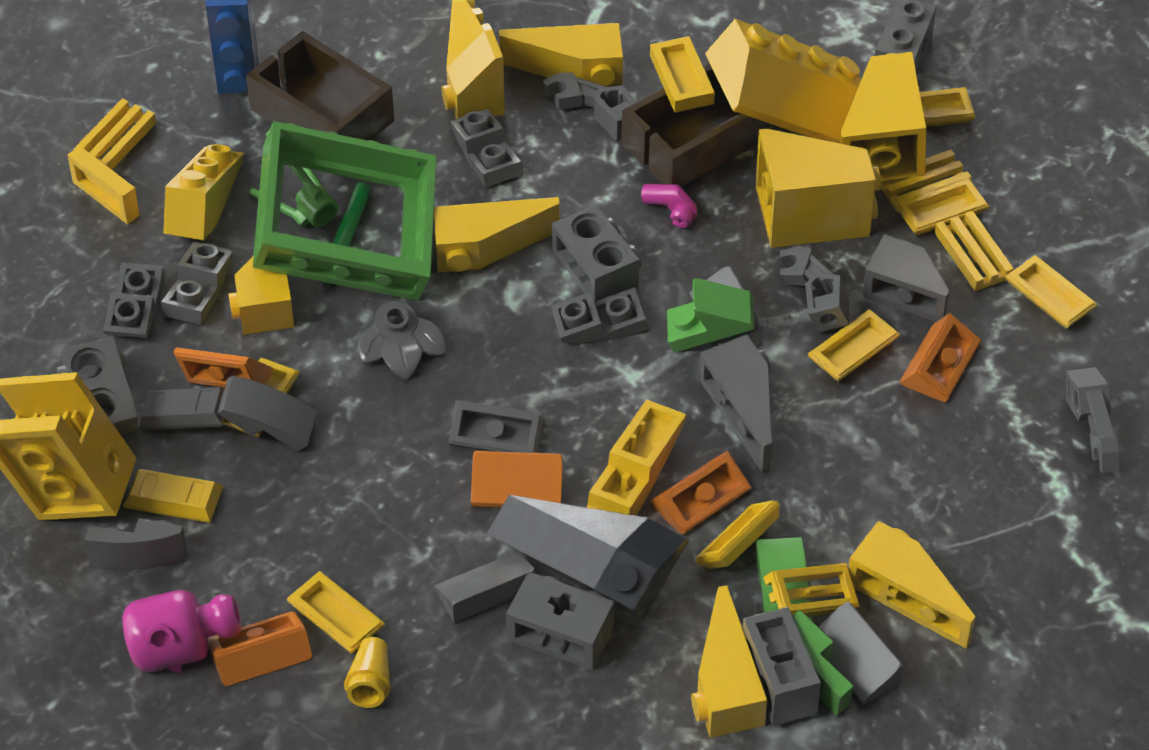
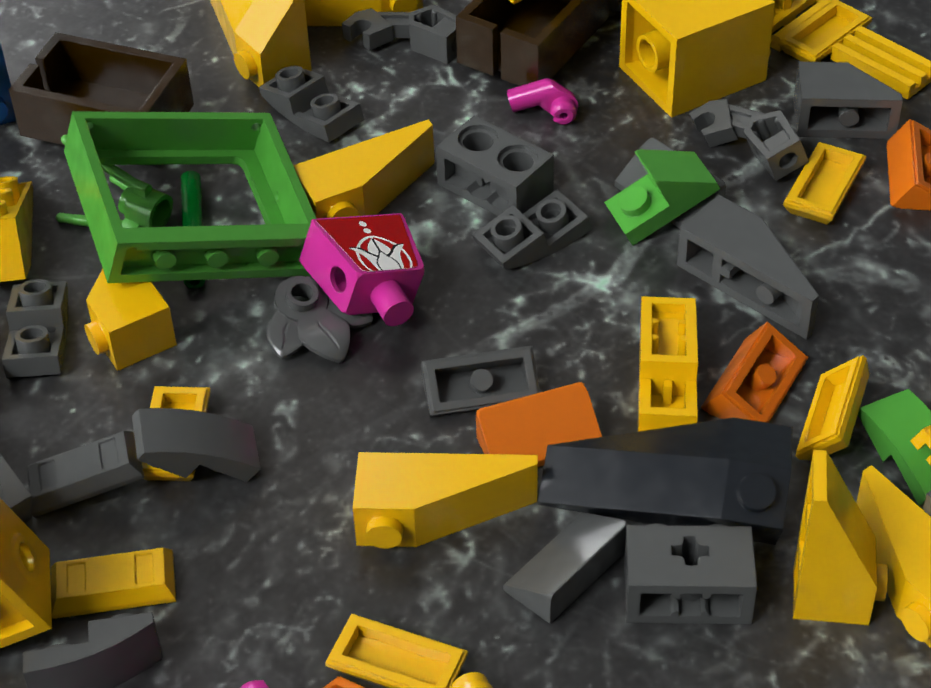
camera: 20 degrees left, 5 degrees down
orange slope [173,347,274,388] -> none
none -> dark pink torso [299,213,424,326]
none -> yellow slope [353,452,538,549]
none -> yellow slope [793,450,888,625]

